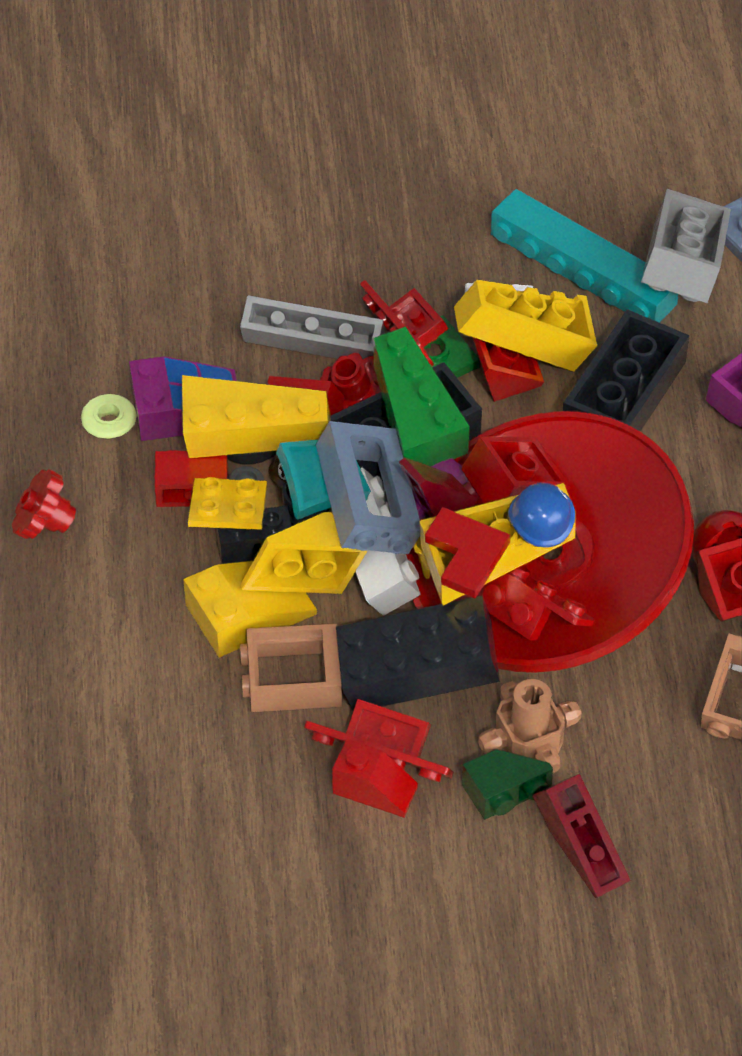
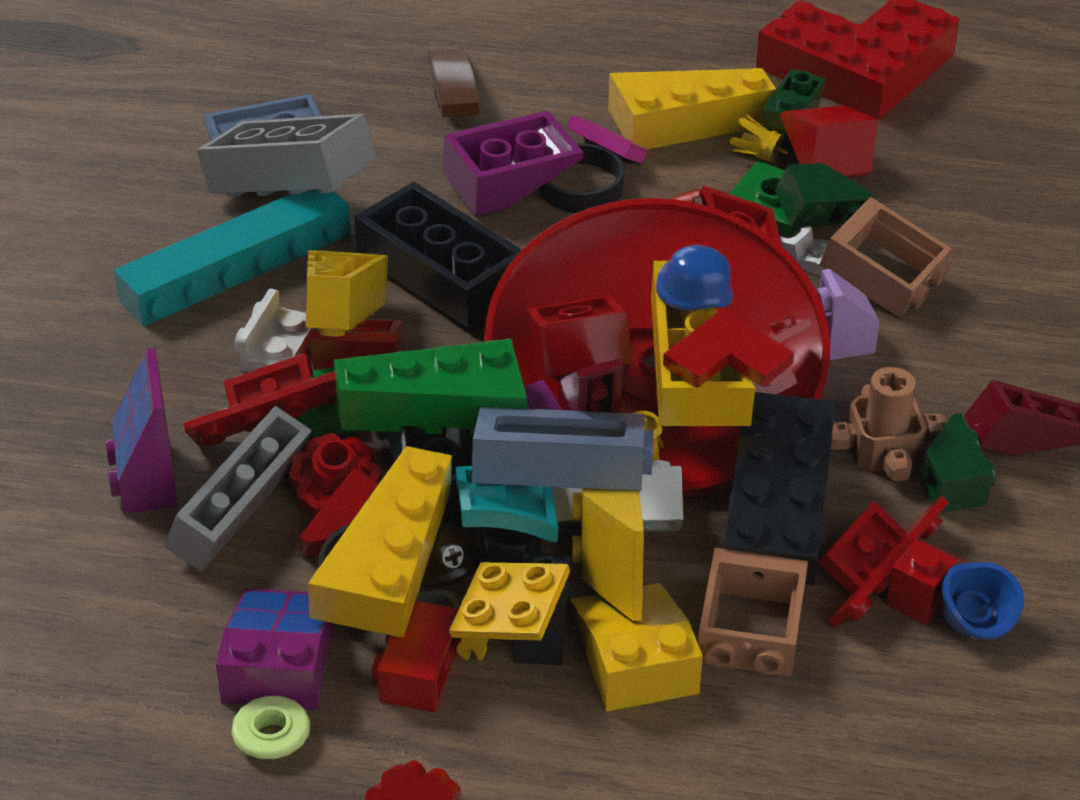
camera: 75 degrees left, 10 degrees down
none -> magenta slope [105,347,178,514]
none -> lavender slope [815,269,880,360]
none -> blue helmet [941,562,1024,640]

